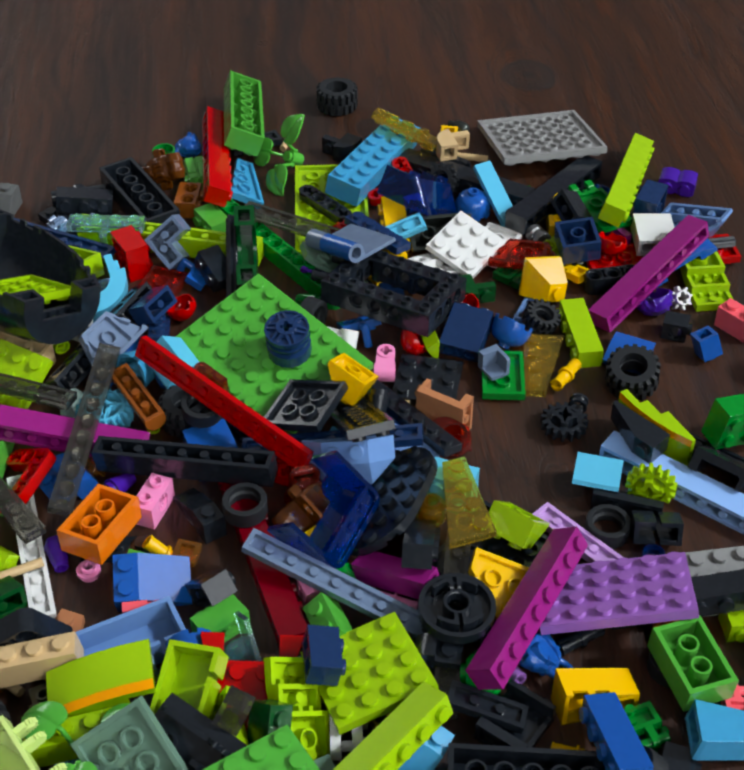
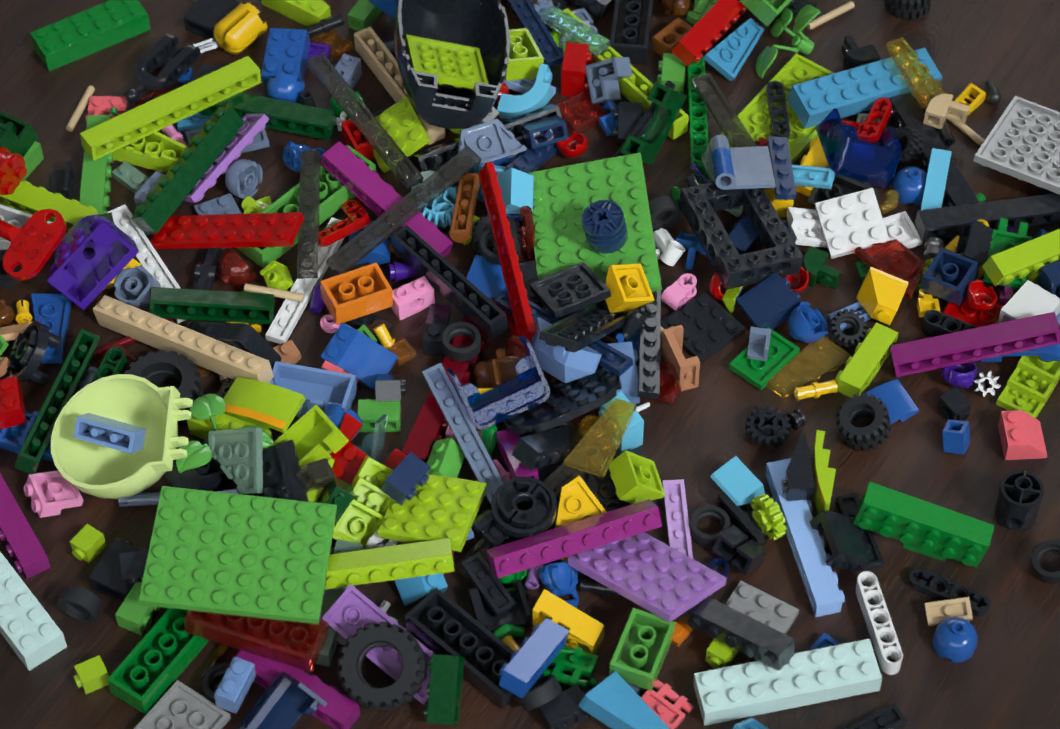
camera: 40 degrees right, 10 degrees up
none -> green arm [493,624,524,641]

